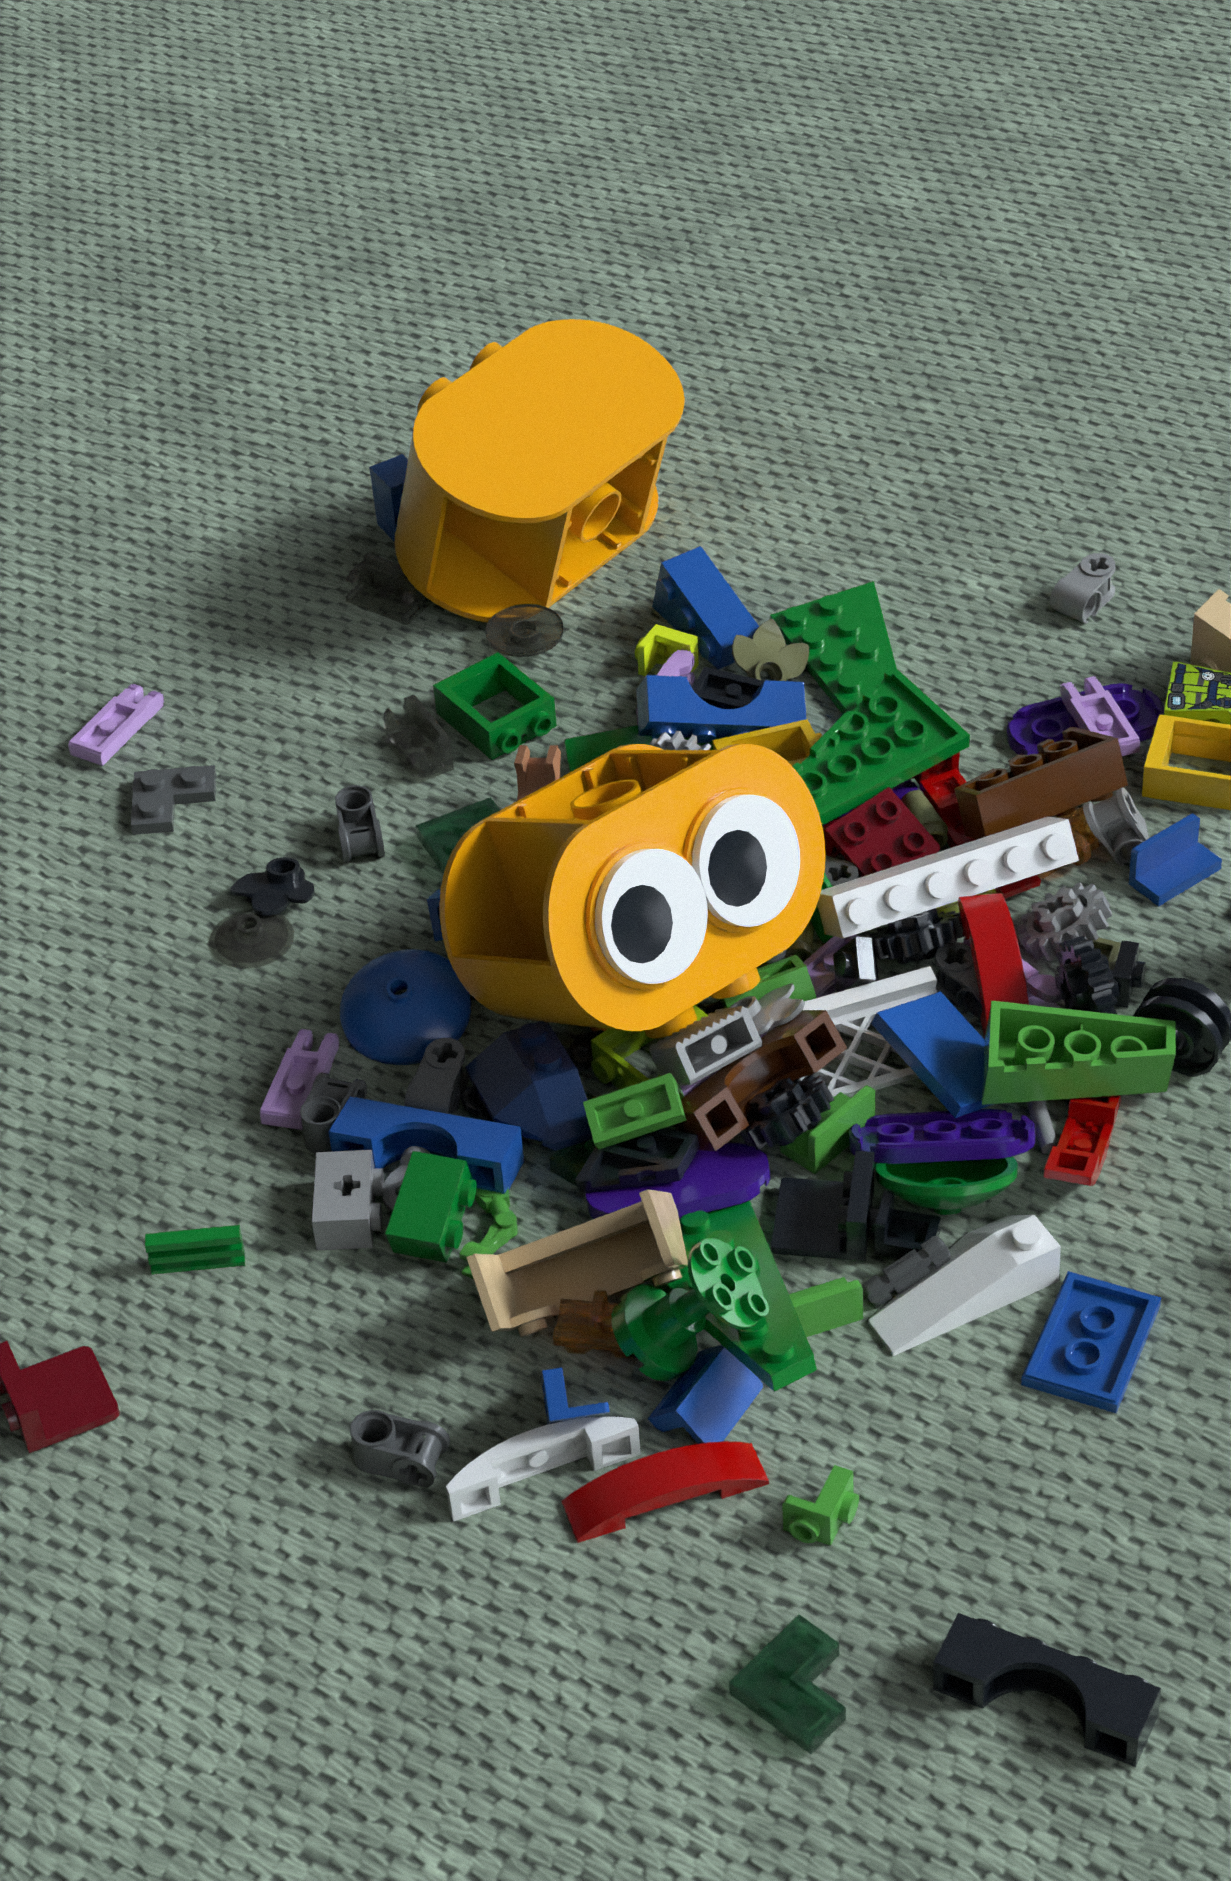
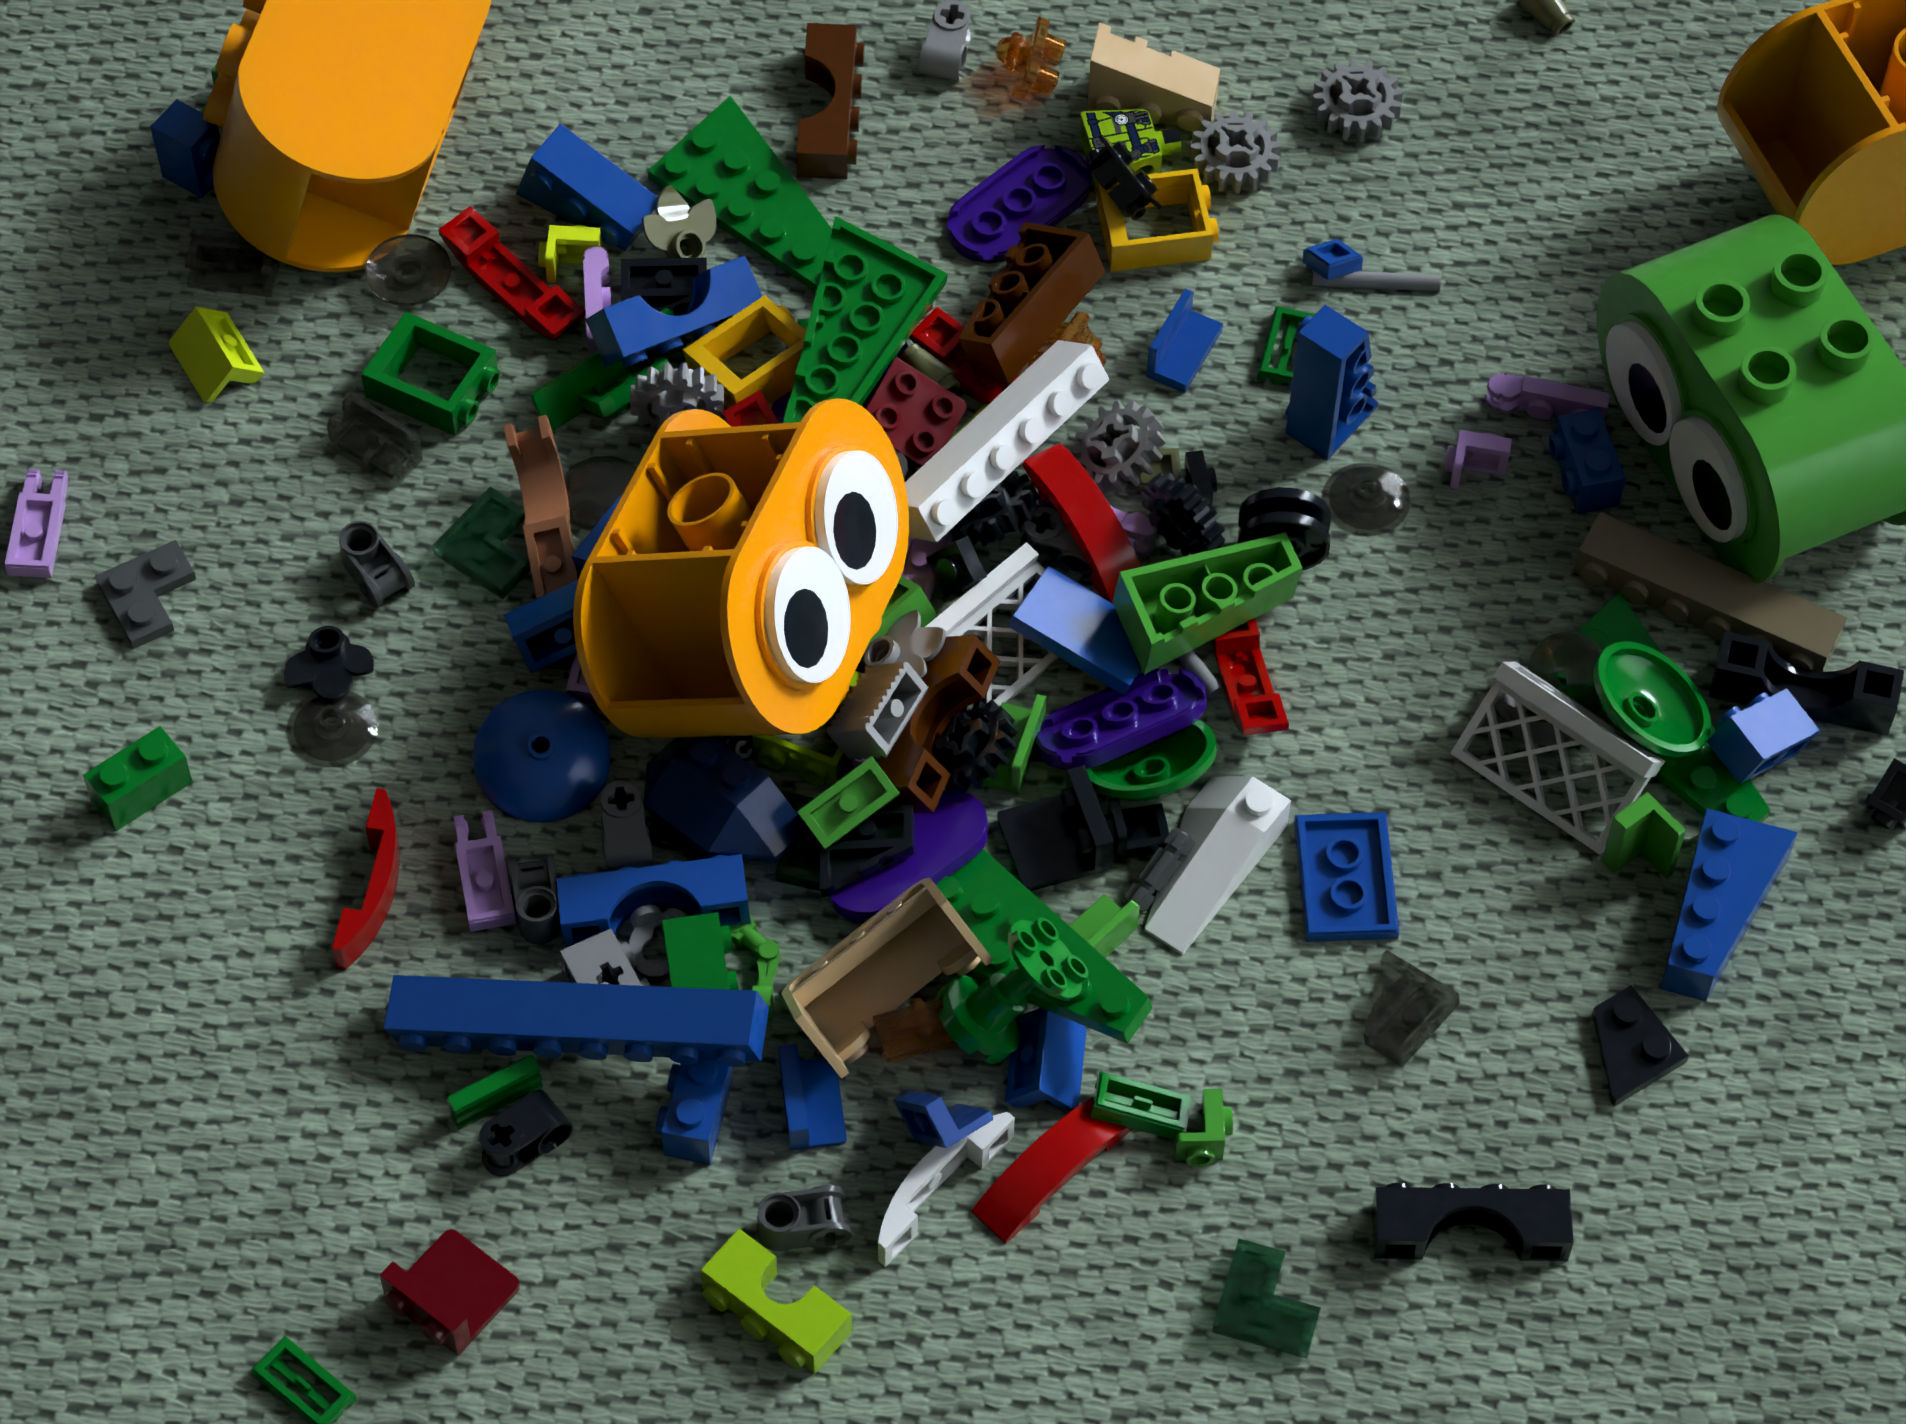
camera: 30 degrees left, 15 degrees up
lavender hinge [1060,676,1140,756] -> none
light grey piece [1083,787,1149,866] -> none
none -> green brick [83,726,193,831]
none -> neon yellow panel [169,306,265,402]
none -> red slope [332,788,400,970]
none -> blue brick [384,975,769,1067]
none -> red slope [438,206,585,340]
none -> black piece [479,1089,573,1177]
none -> blue brick [655,1059,733,1165]
none -> lime arch [701,1228,852,1374]
none -> blue panel [778,1044,847,1151]
none -> reddish brown arch [796,23,865,179]
none -> clear orange hips [995,16,1067,98]
none -> black hinge [1086,134,1162,220]
none -> green tile [1090,1071,1191,1140]
none -> clear smoke wing [1364,950,1460,1068]

